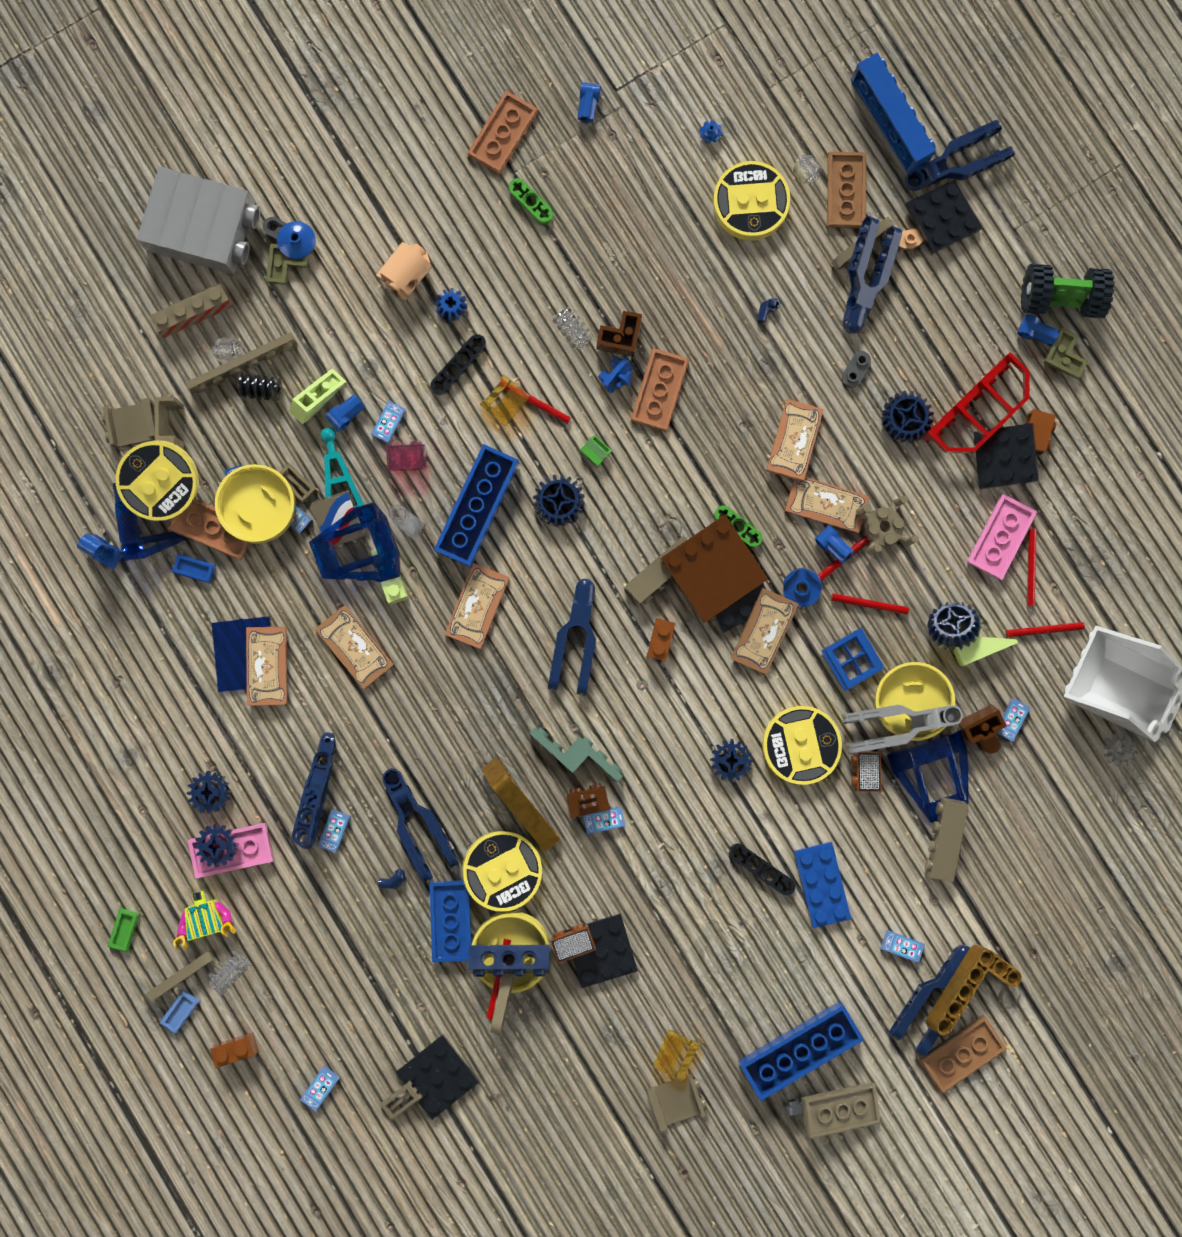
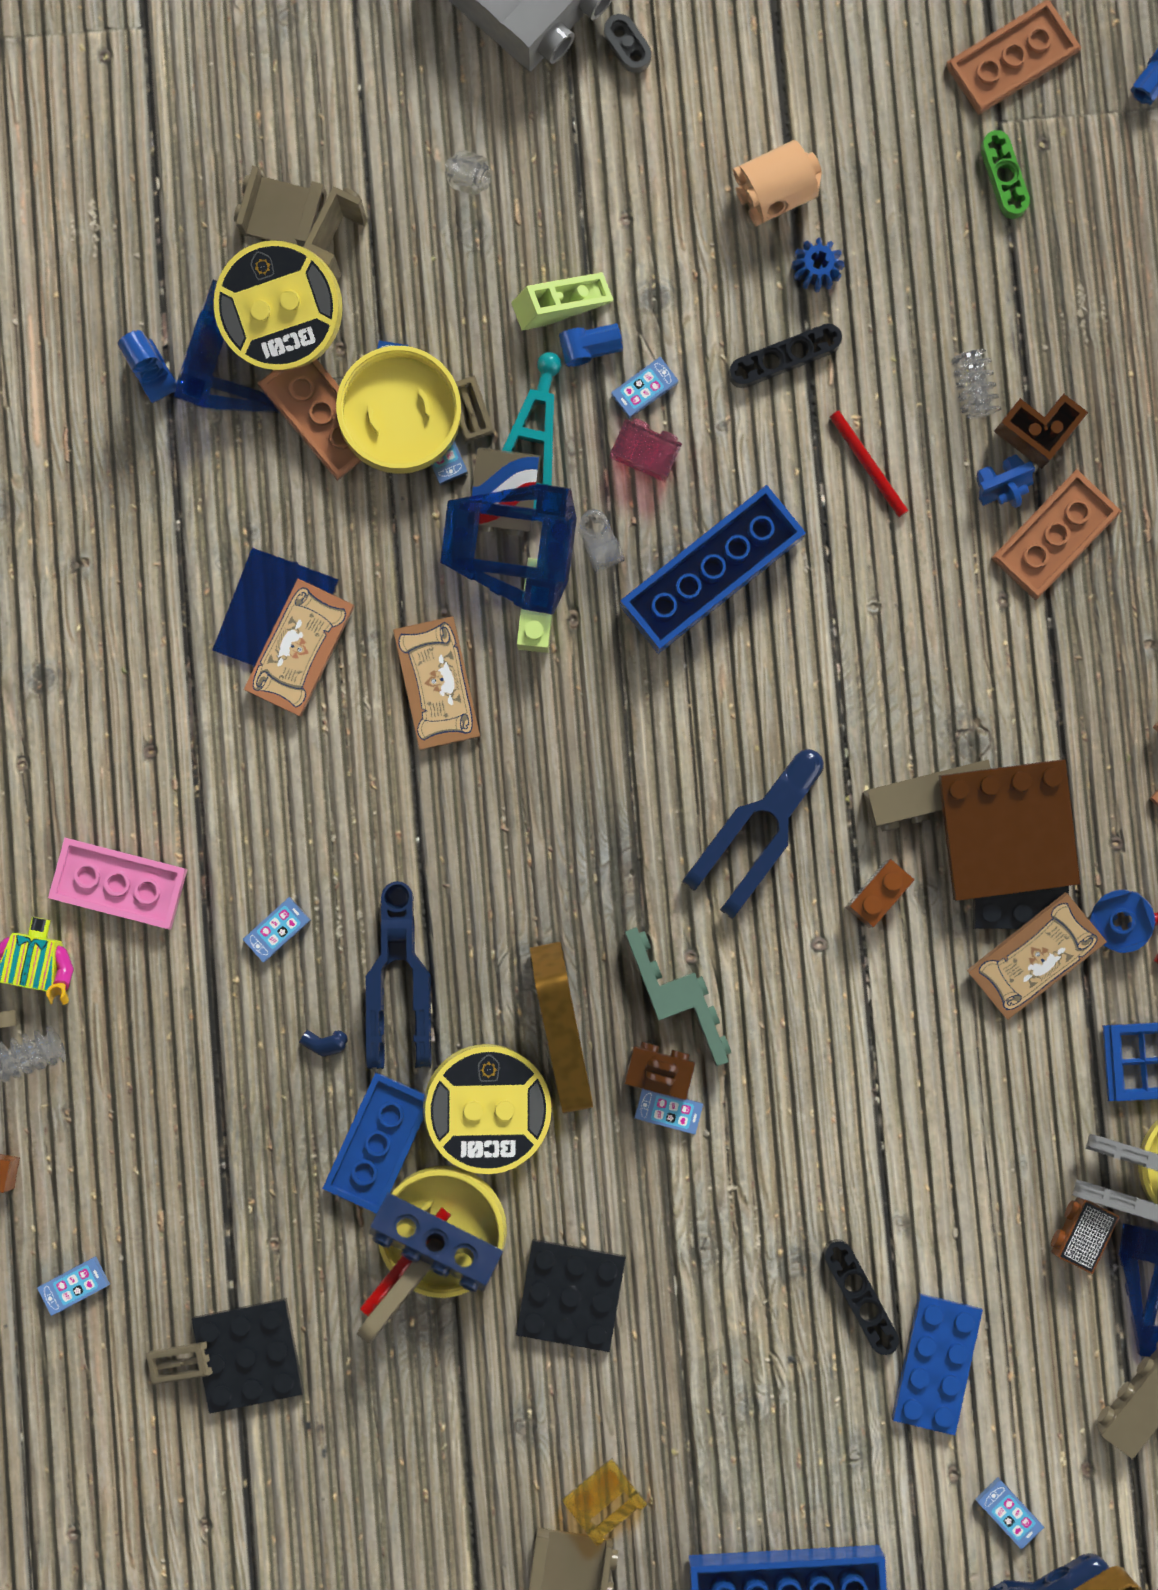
camera: 30 degrees right, 0 degrees up
dark tan brick [150,283,233,338] -> none
blue tile [172,554,216,584] -> none
dark tan plate [185,332,297,393] -> none
dark blue gear [187,771,231,814] -> none
dark blue gear [194,824,239,868] -> none
black piece [238,373,282,401] -> none
olive plate [266,244,309,285] -> none
blue dish [277,221,316,259] -> none
dark blue piece [292,732,336,849] -> none
tile [445,563,510,649] -> none
clear yellow plate [480,374,530,426] -> none
dark blue gear [533,474,585,527] -> none
brick [550,923,596,963] -> none
bright green piece [580,435,612,468] -> none
dark blue gear [710,739,753,782] -> none
bright green beam [714,506,763,548] -> none
piece [762,706,842,785] -> none

